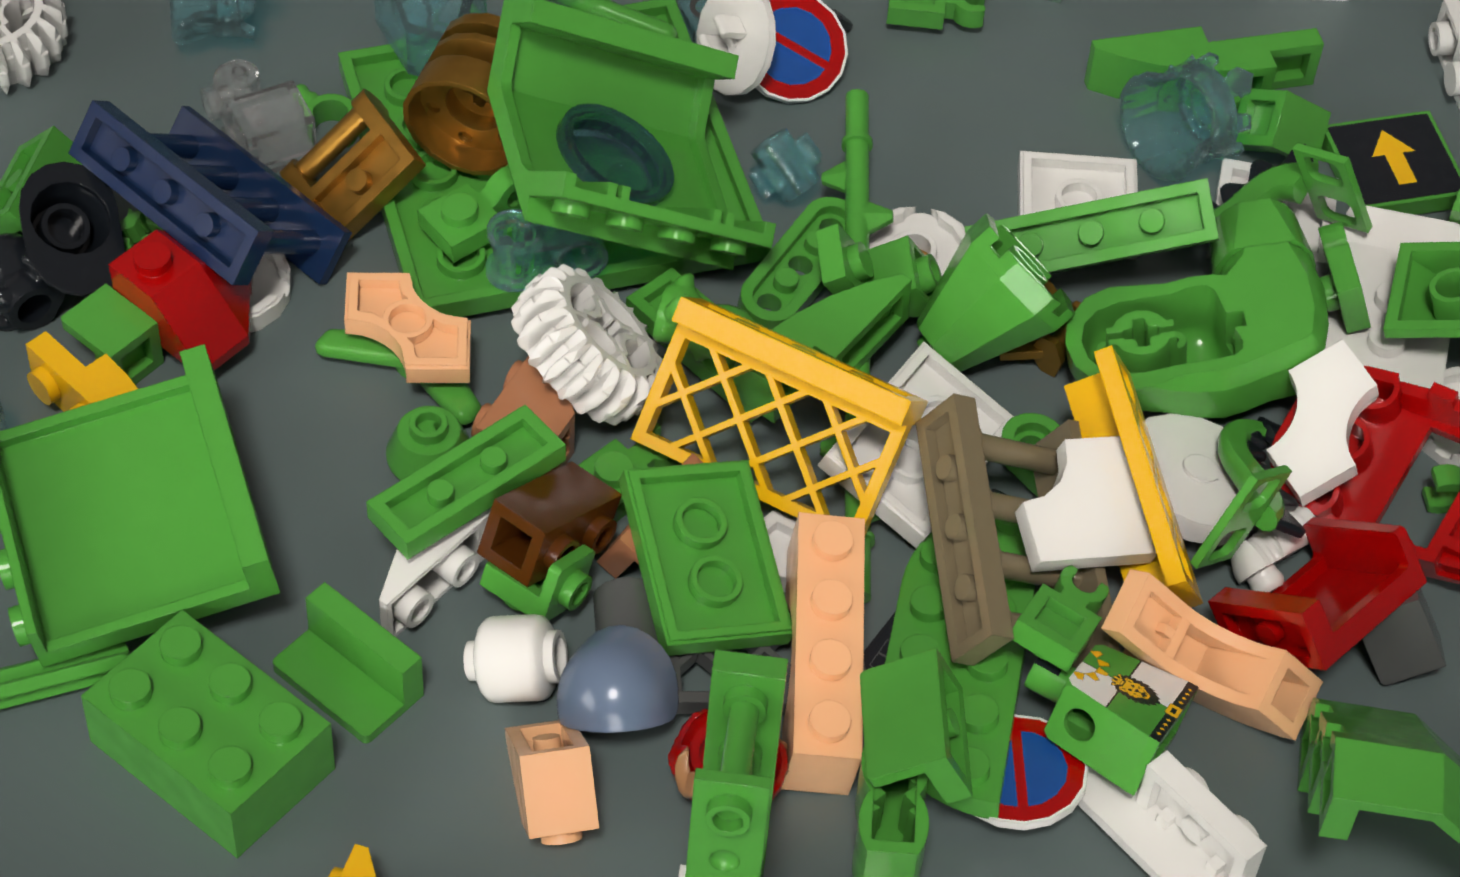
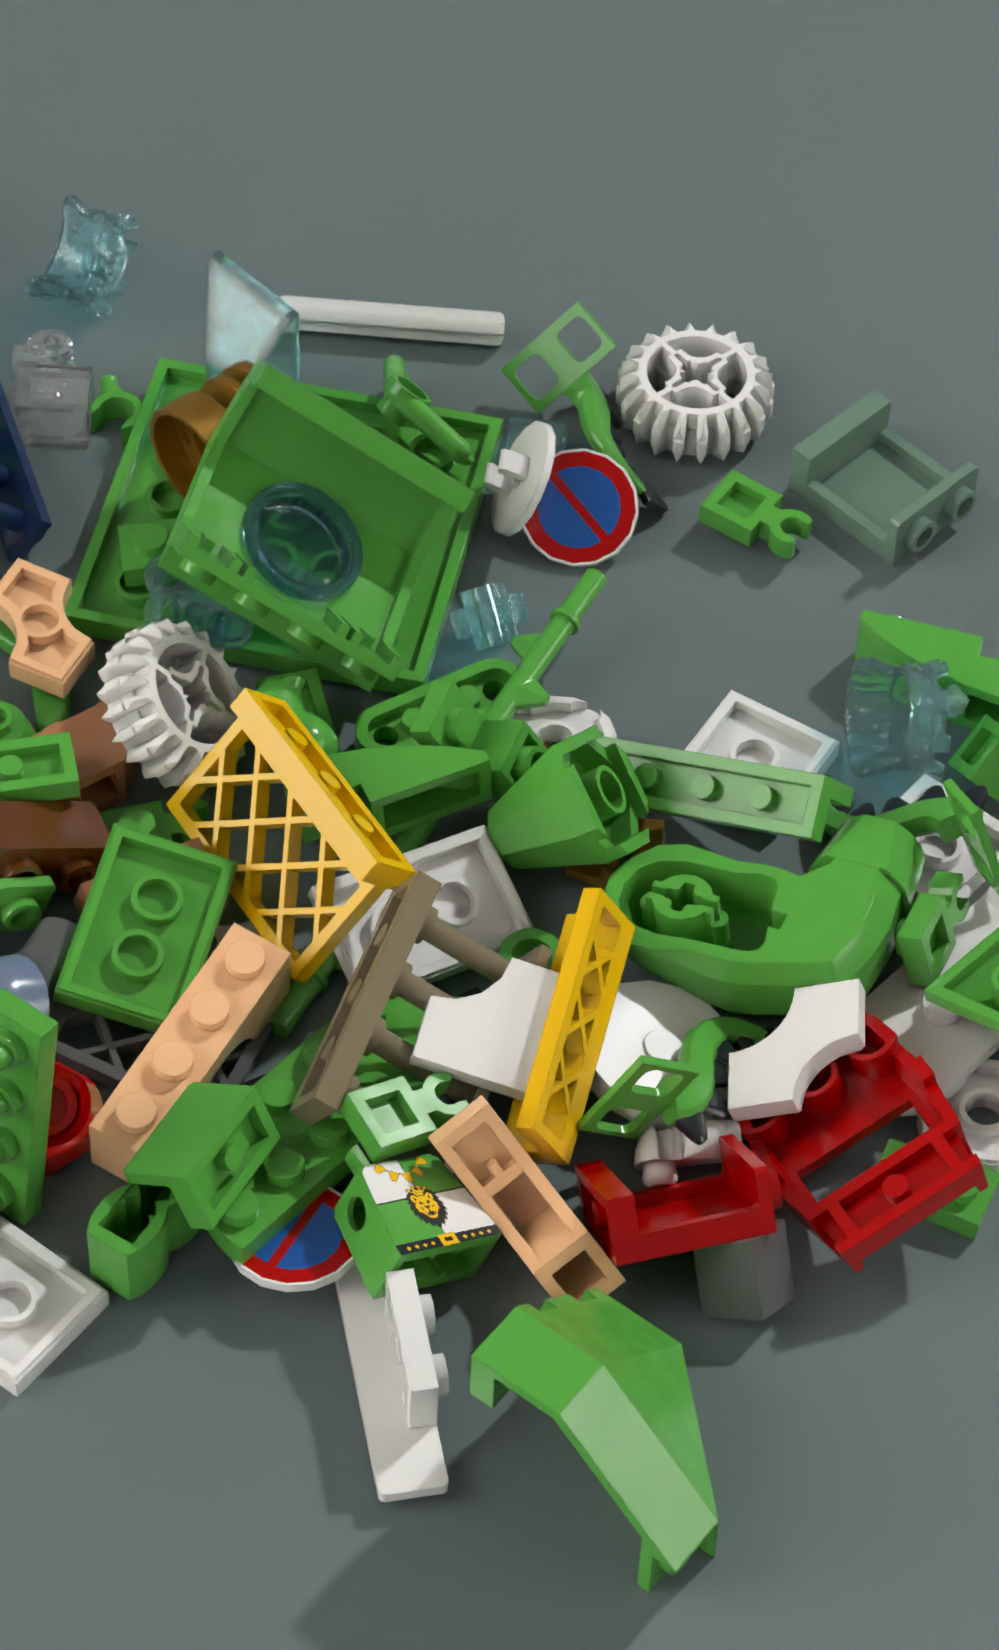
camera: 30 degrees right, 0 degrees up
pearl gold plate [279,89,426,241] -> none

